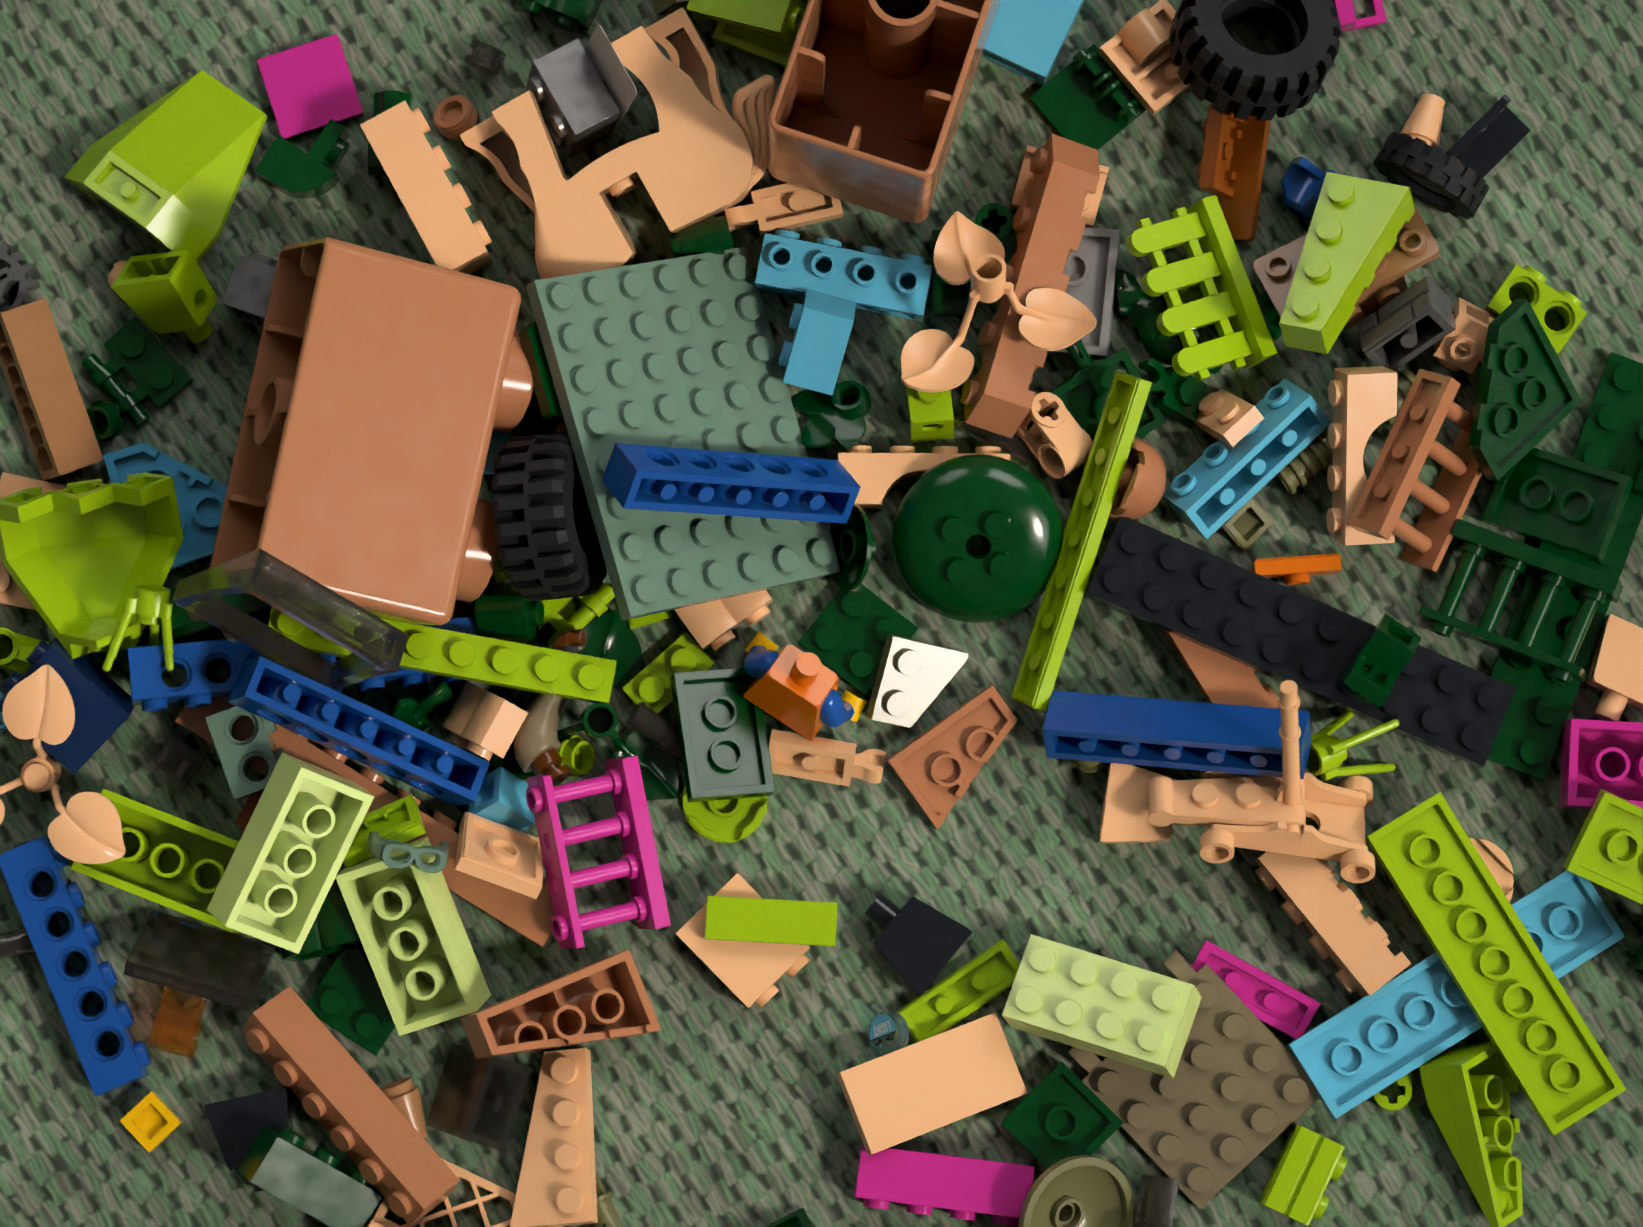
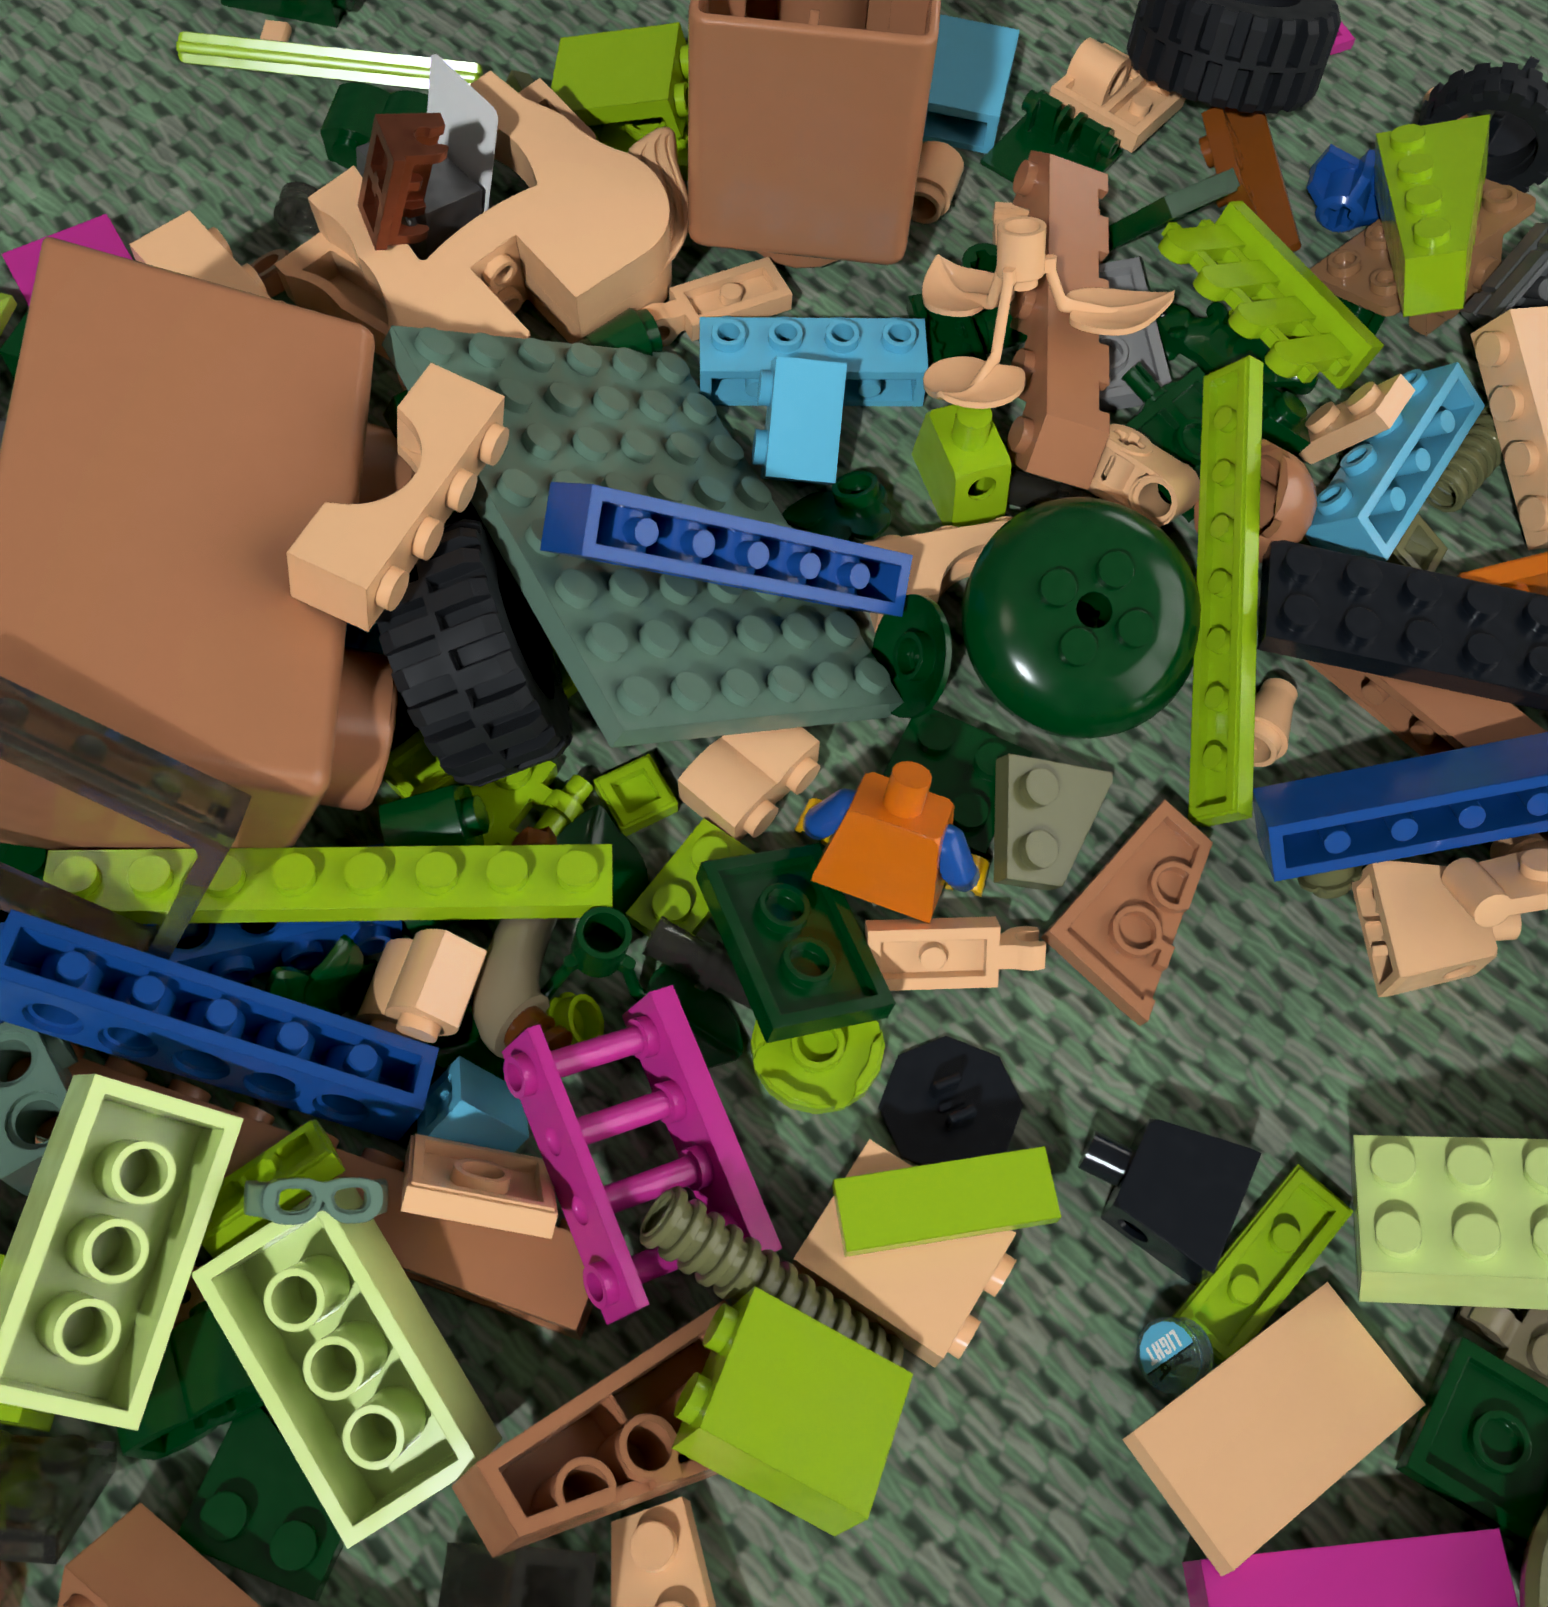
camera: 20 degrees left, 20 degrees down
none -> light nougat arch [286,363,509,632]
none -> copper hinge [358,113,449,250]
none -> olive piece [639,1186,904,1367]
none -> lime brick [672,1286,913,1537]
none -> black piece [878,1036,1023,1166]
none -> light nougat brick [911,141,964,224]
none -> dark green tile [1109,168,1240,252]
none -> light nougat cone [1254,678,1298,767]

